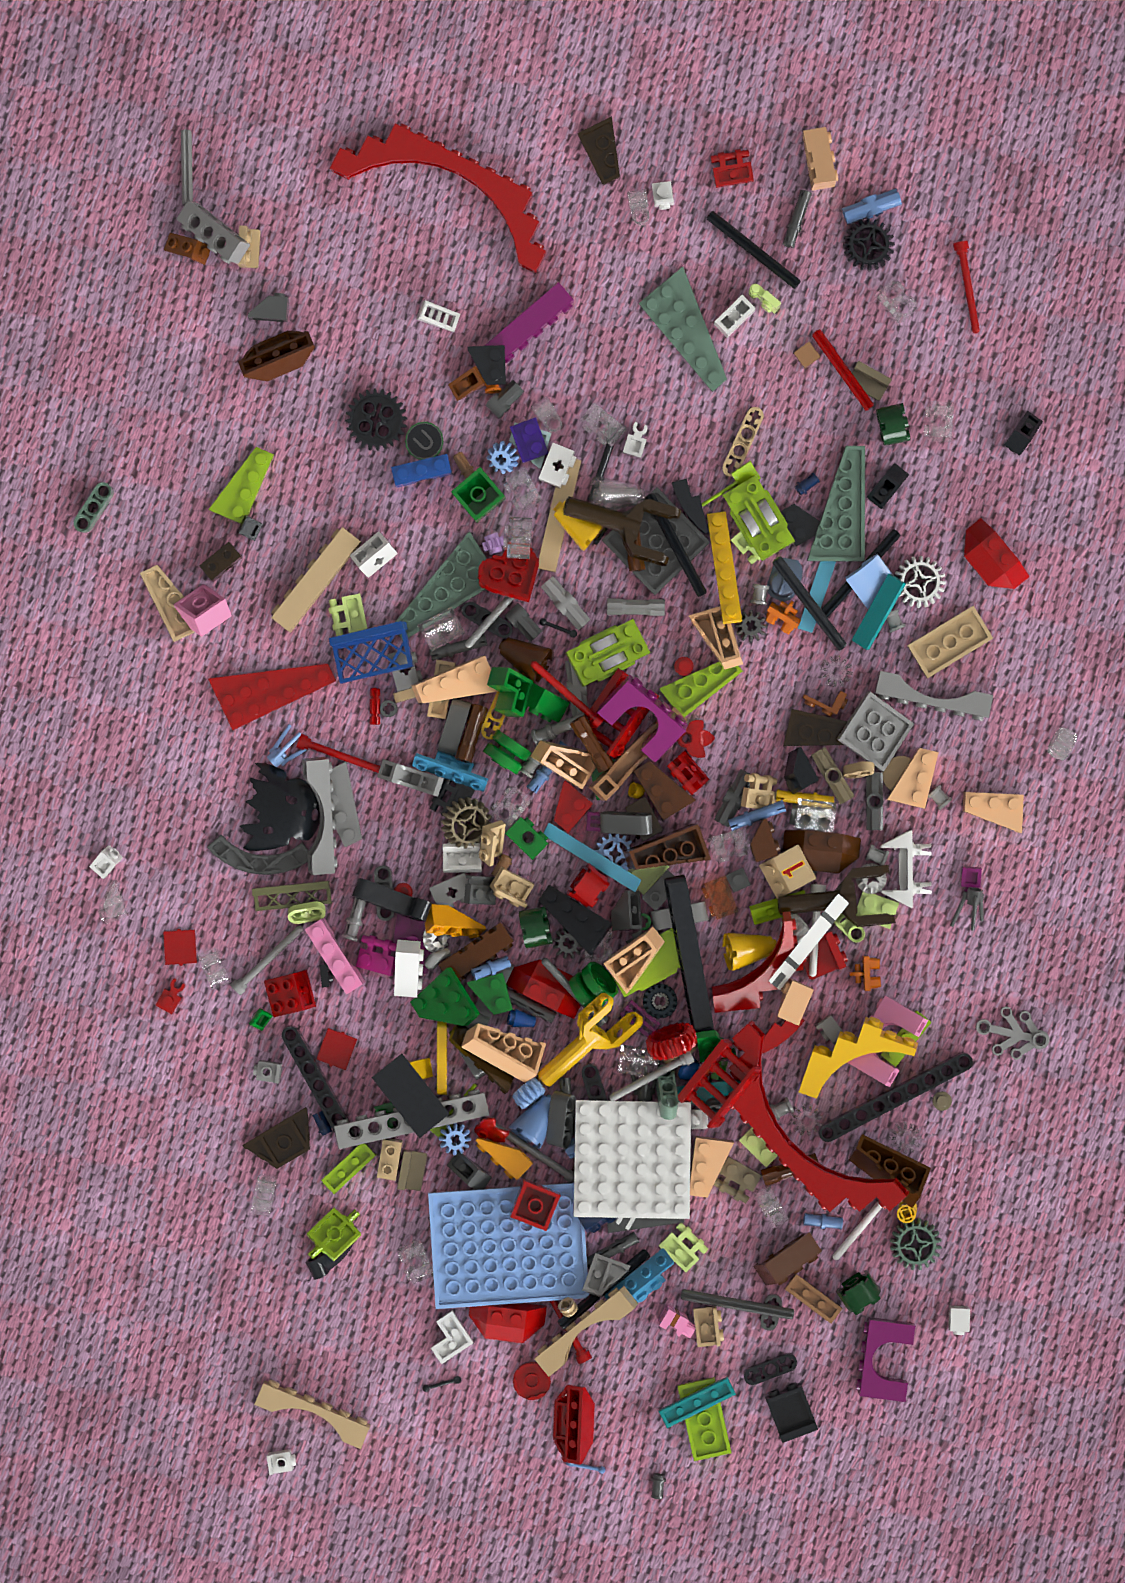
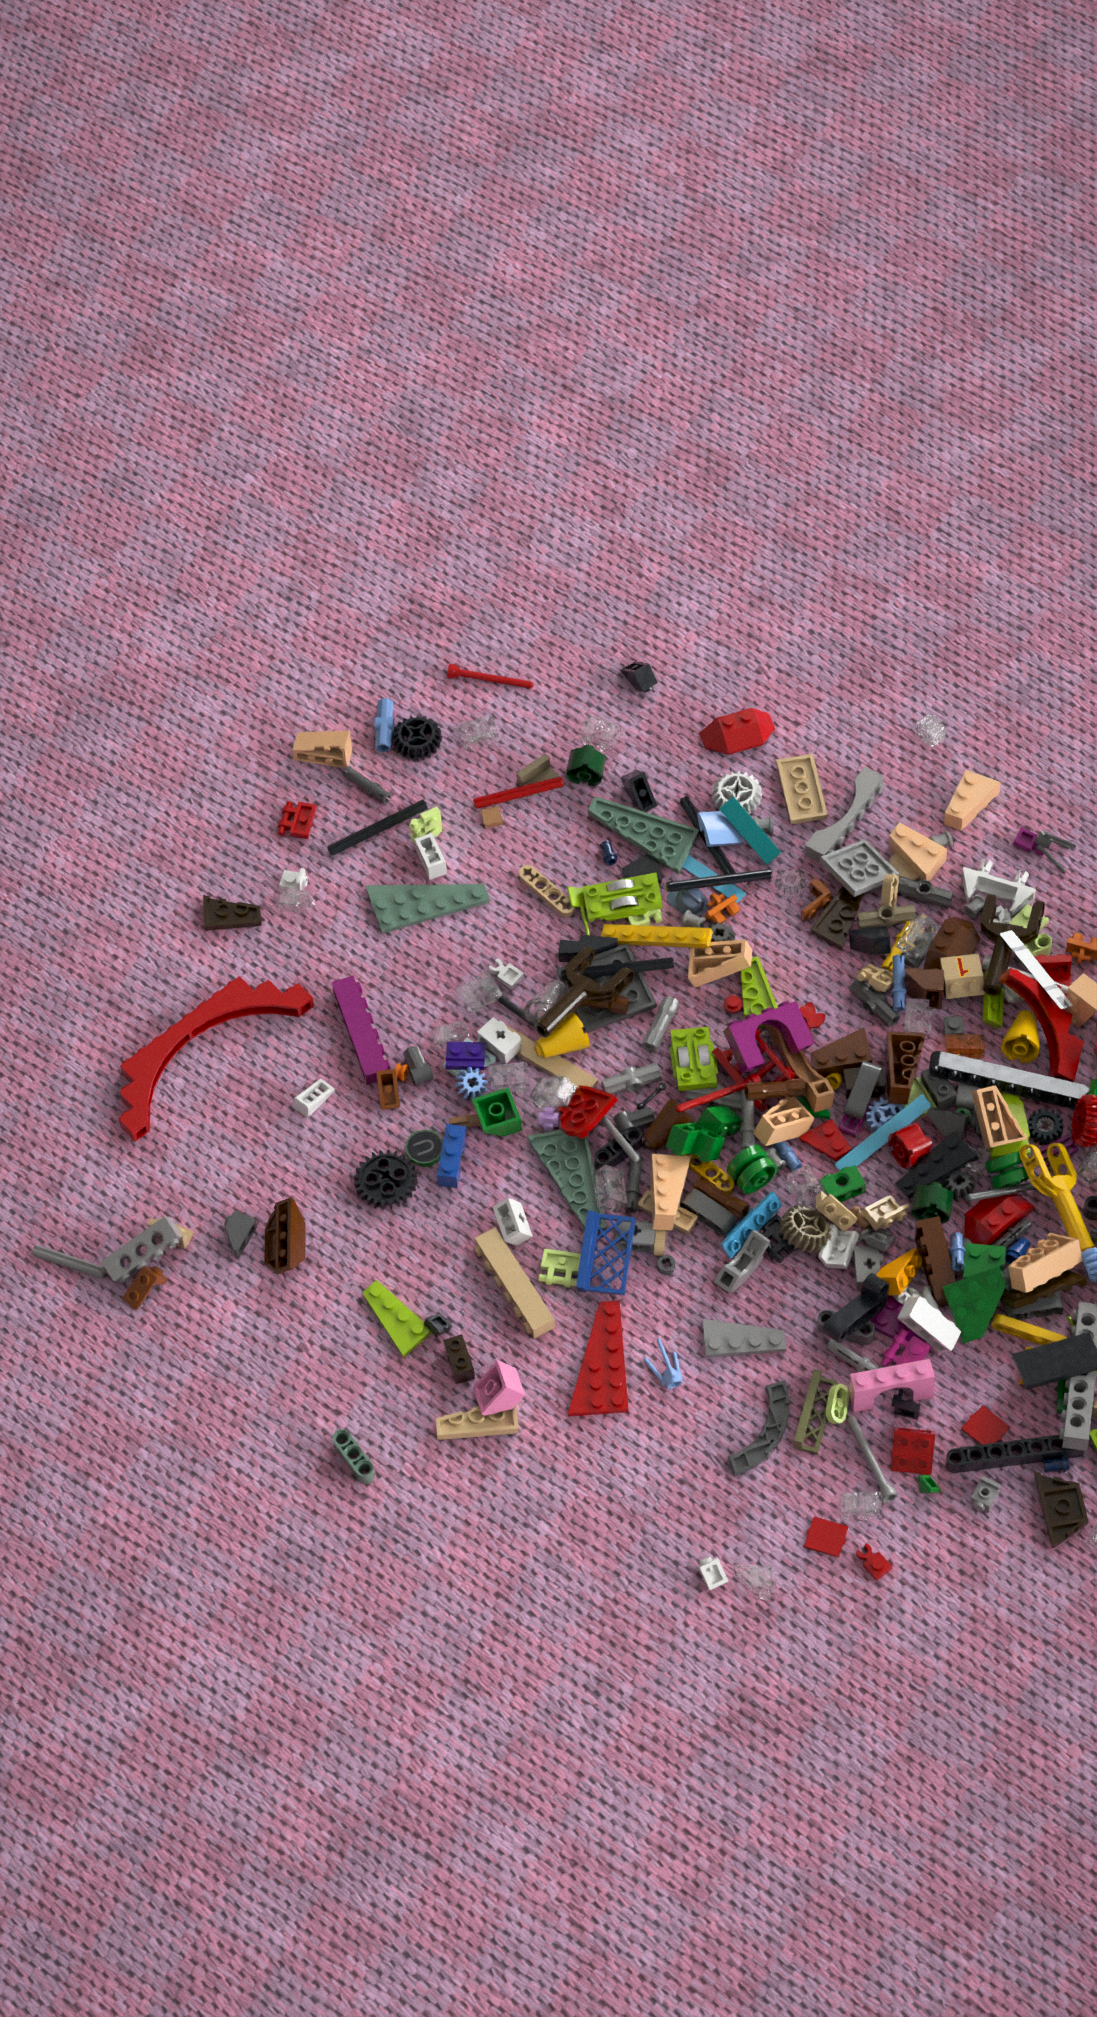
camera: 65 degrees left, 30 degrees down
black piece [240,763,320,851] -> none
red piece [296,733,381,773] -> none
light grey arch [302,757,337,875] -> none
red axle [370,688,380,725] -> none
black wing [468,345,506,385] -> none
red plate [667,751,710,795] -> none

